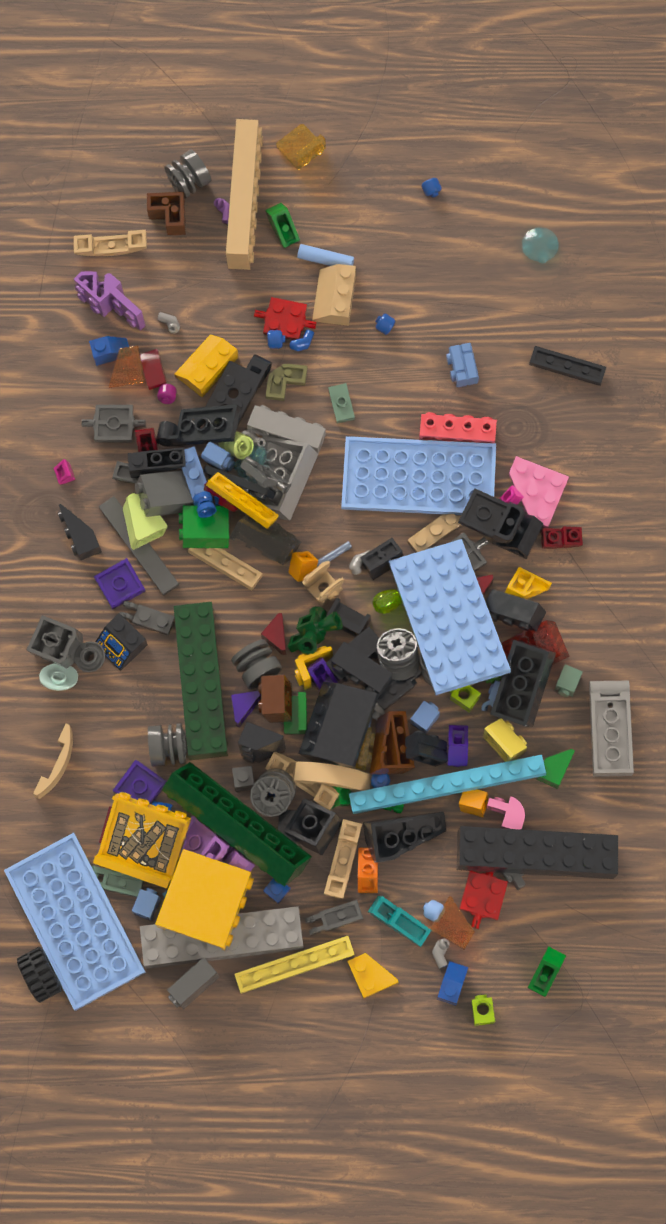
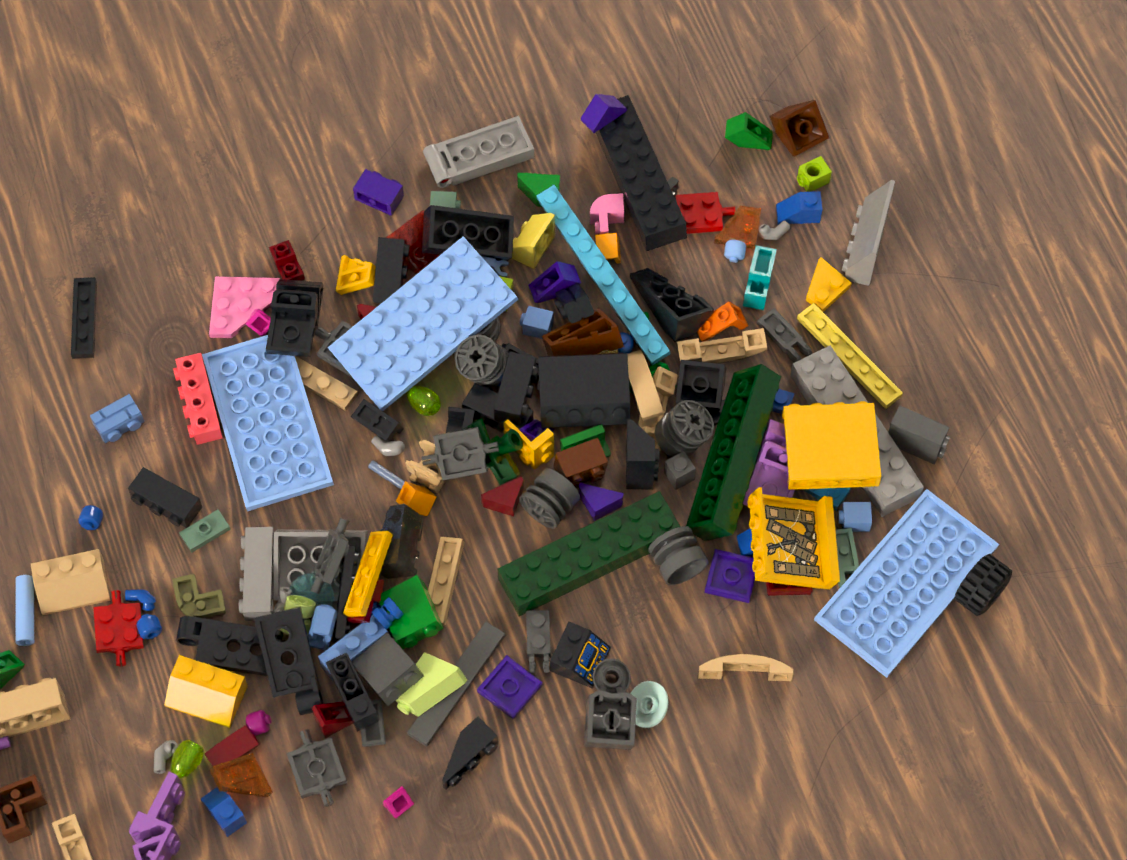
camera: 115 degrees left, 10 degrees down
none -> black brick [128,467,202,528]
none -> clear neon green animal [171,739,204,778]
none -> dark purple brick [353,169,404,216]
none -> dark grey plate [422,427,499,481]
none -> dark purple slope [581,94,627,133]
none -> reddish brown slope [769,100,829,157]
none -> light grey slope [842,180,895,286]

